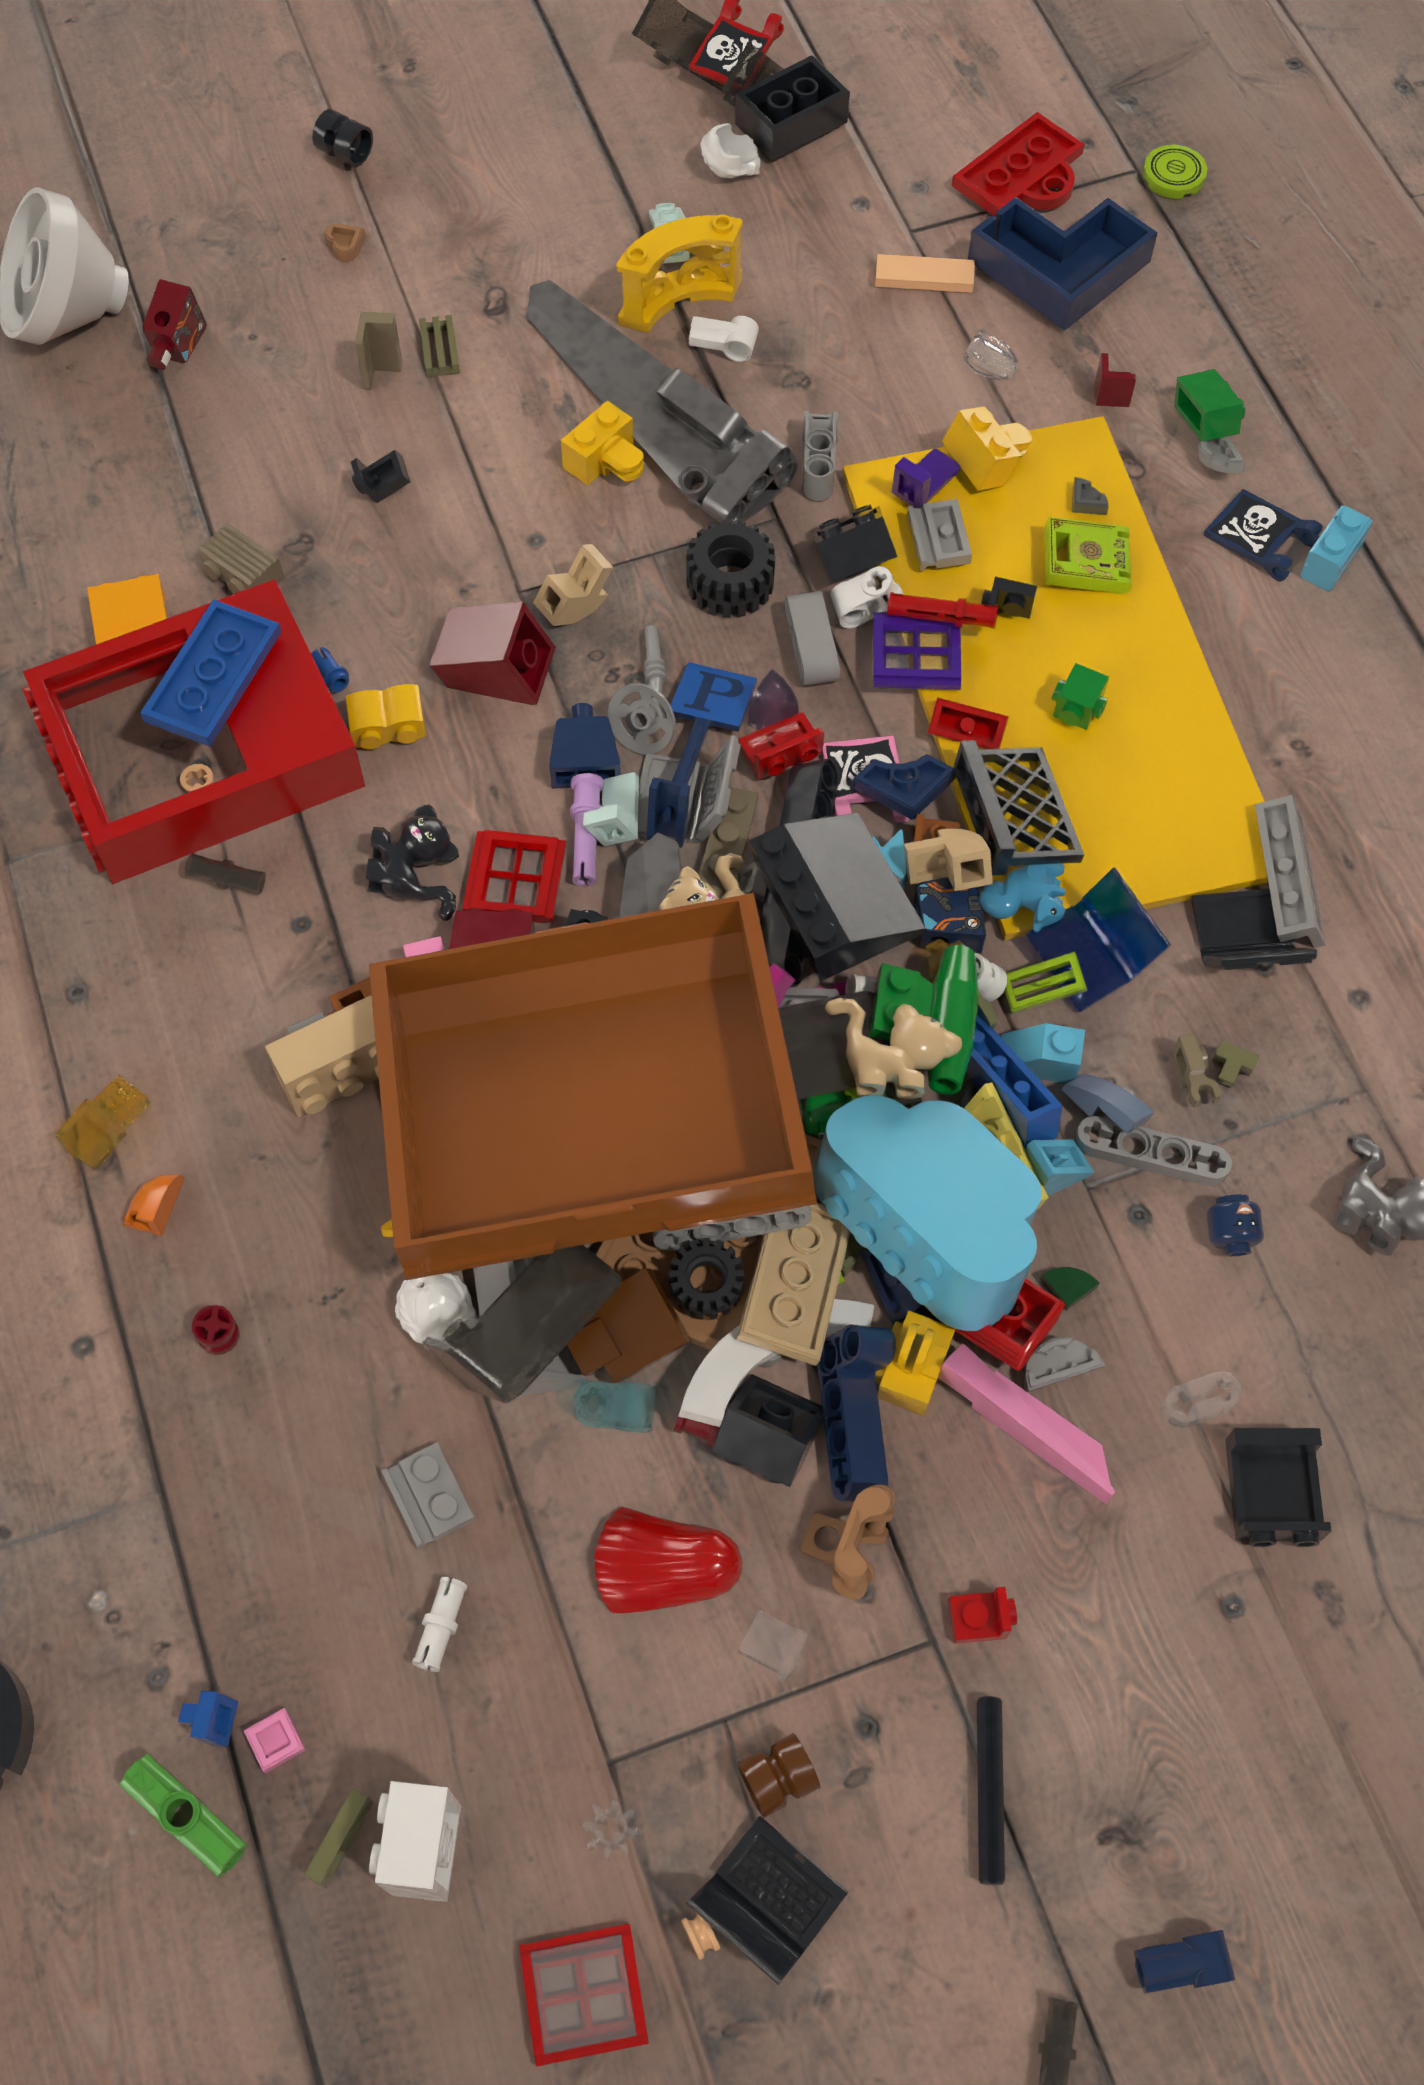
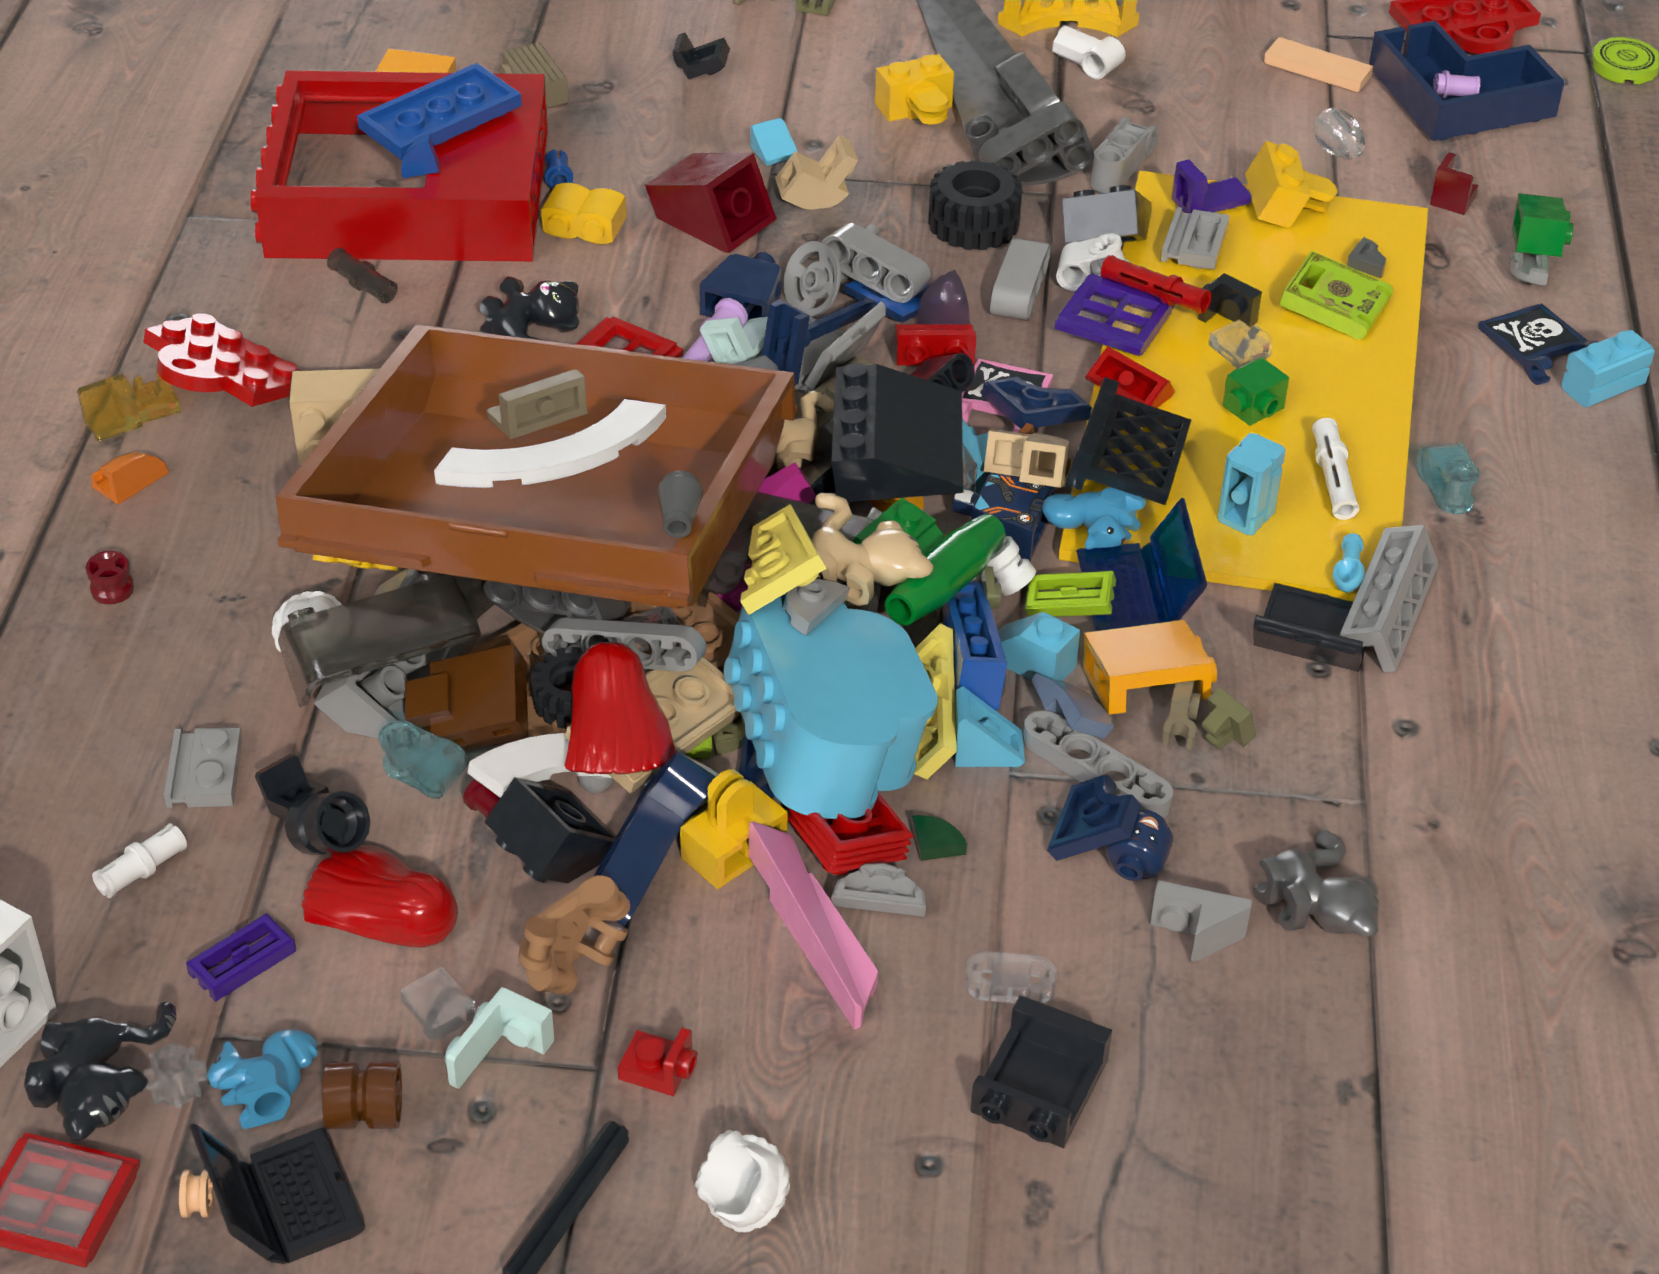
camera: 25 degrees right, 20 degrees down
none -> black animal [24,1002,176,1141]
none -> red plate [143,313,301,407]
none -> dark purple tile [186,913,296,1002]
none -> dark azure animal [207,1029,318,1129]
none -> black bracket [255,754,329,820]
none -> black wheel [285,791,371,855]
none -> blue tile [401,134,440,178]
none -> white tile [434,399,666,488]
none -> light aqua bracket [445,987,554,1089]
none -> dark tan panel [487,369,588,440]
none -> red hair [565,642,676,775]
none -> dark grey cone [657,471,703,538]
none -> white hair [695,1130,790,1232]
none -> light yellow wing [740,504,827,615]
none -> medium azure slope [750,118,798,166]
none -> light grey plate [783,579,850,635]
none -> light grey beam [822,223,932,303]
none -> dark blue tile [1047,774,1141,861]
none -> light orange panel [1083,620,1217,715]
none -> light grey slope [1150,880,1253,962]
none -> clear tile [1209,320,1272,369]
none -> medium azure brick [1217,433,1286,535]
none -> white pin [1312,418,1359,520]
none -> medium azure piece [1332,533,1365,593]
none -> clear light blue piece [1416,442,1480,514]
none -> lavender pin [1433,70,1480,99]

